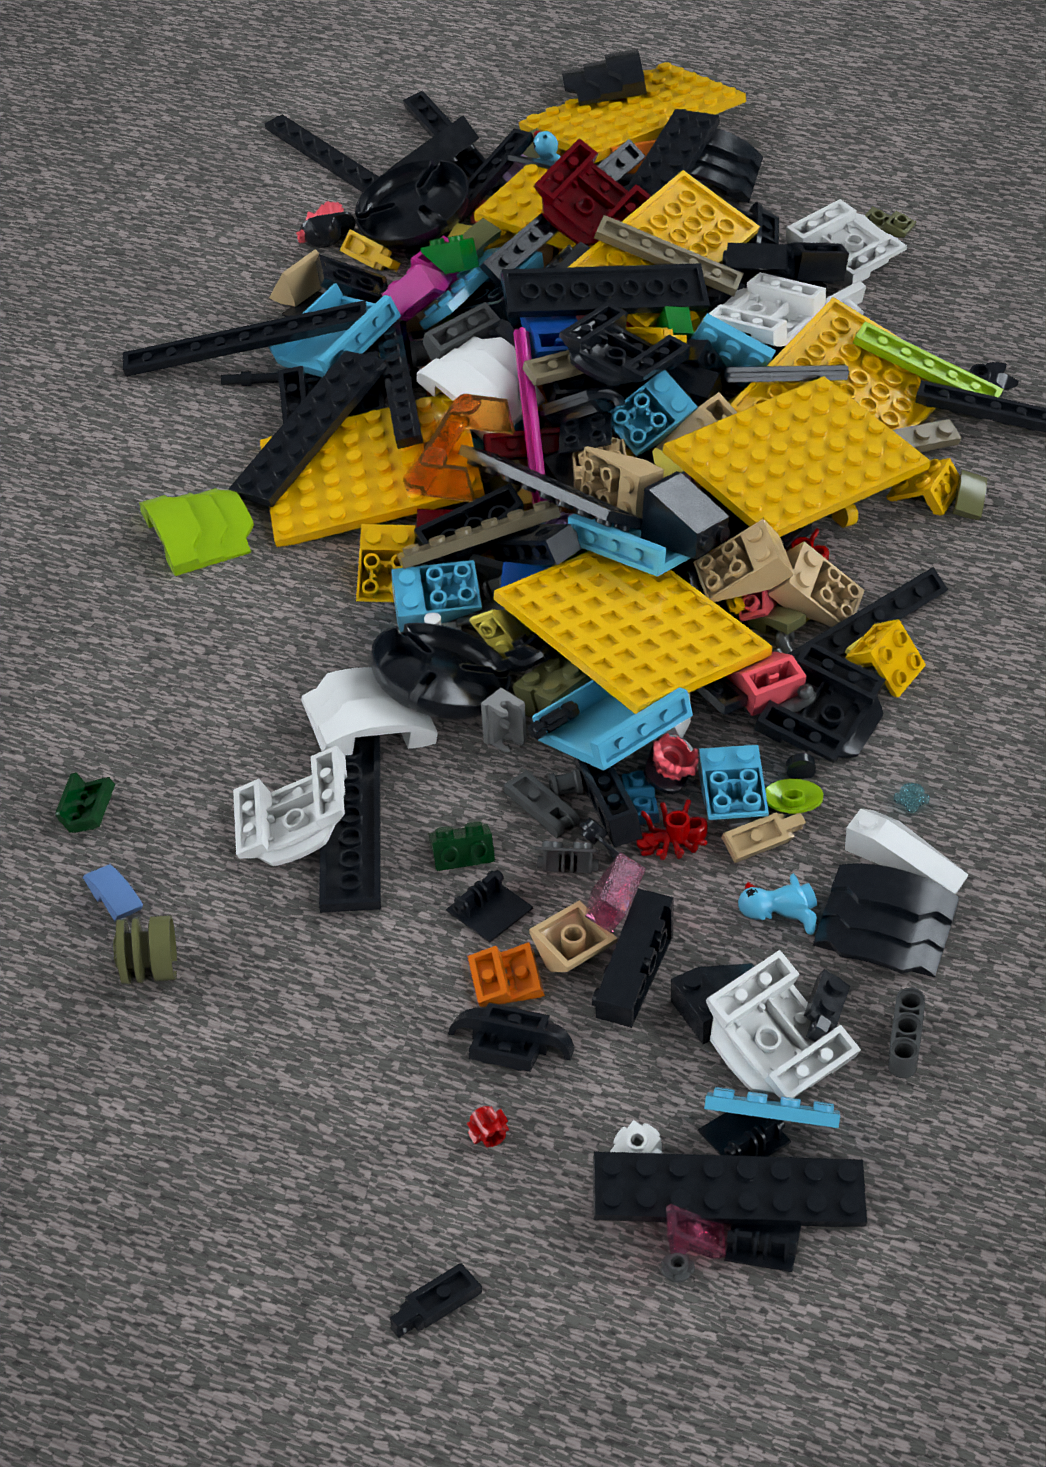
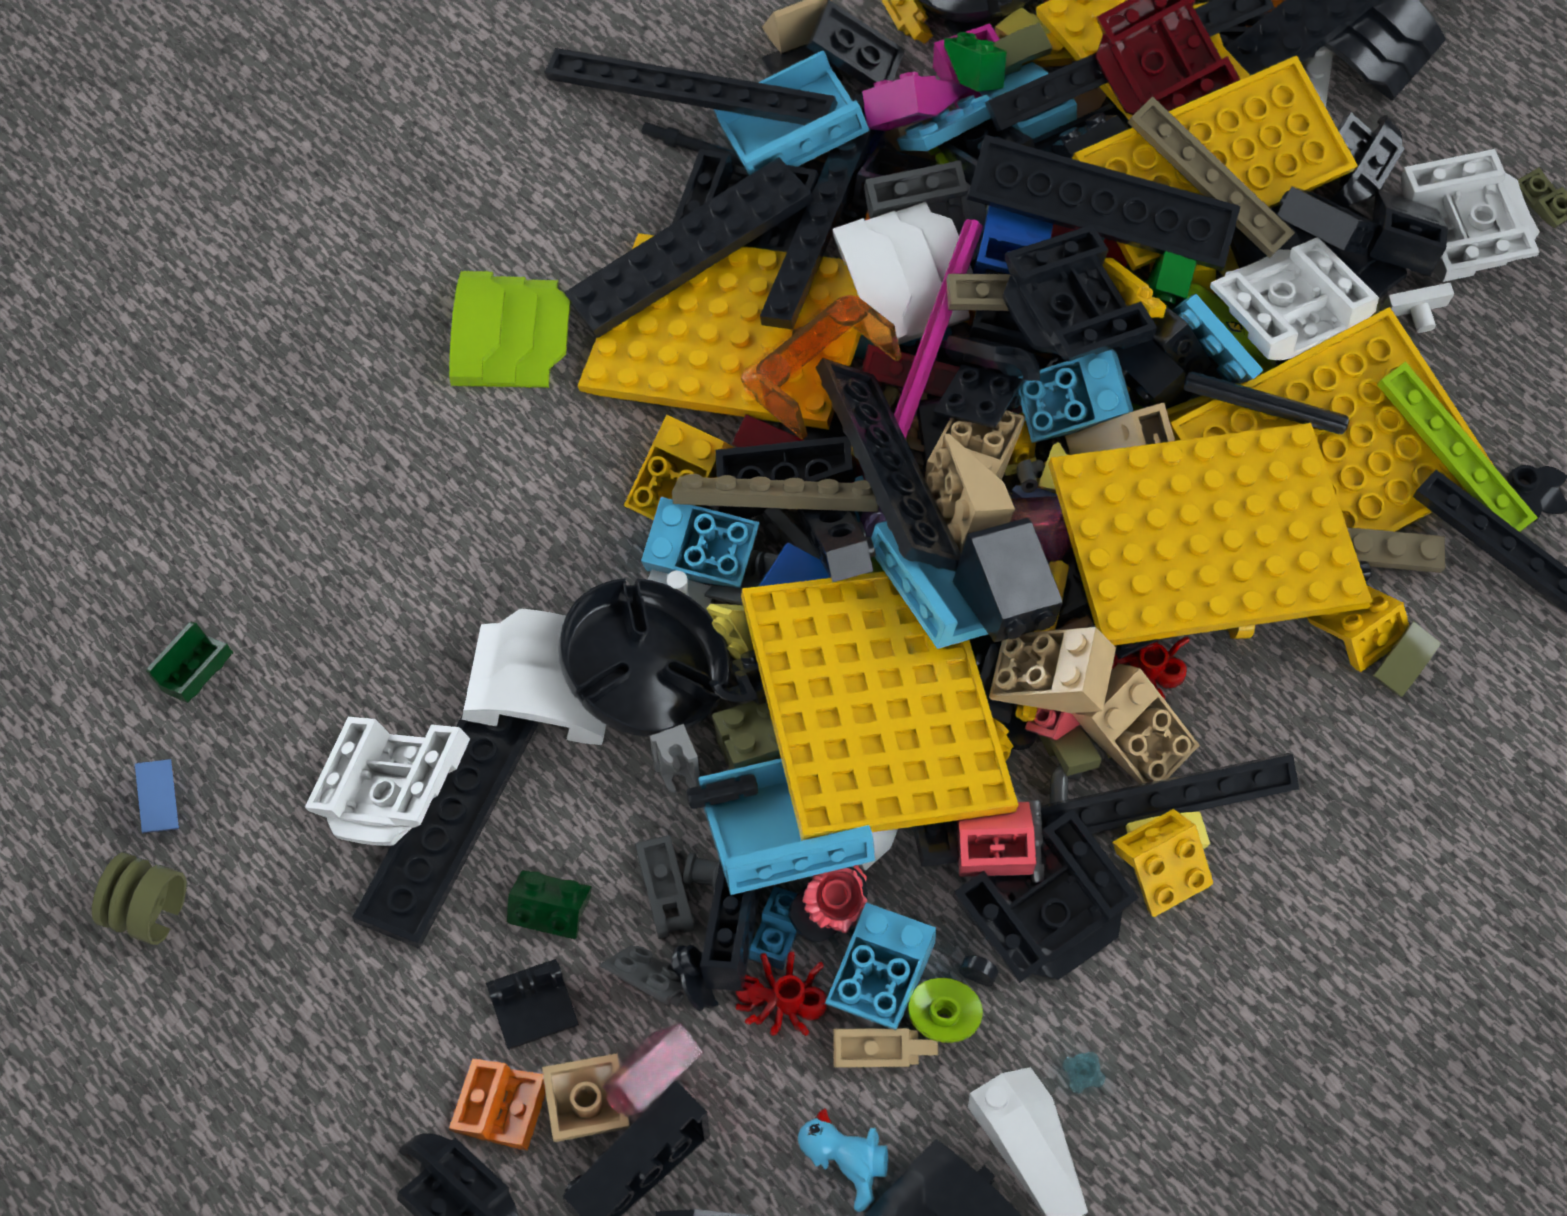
camera: 25 degrees right, 15 degrees up
dark grey arm [779,684,816,713] -> none

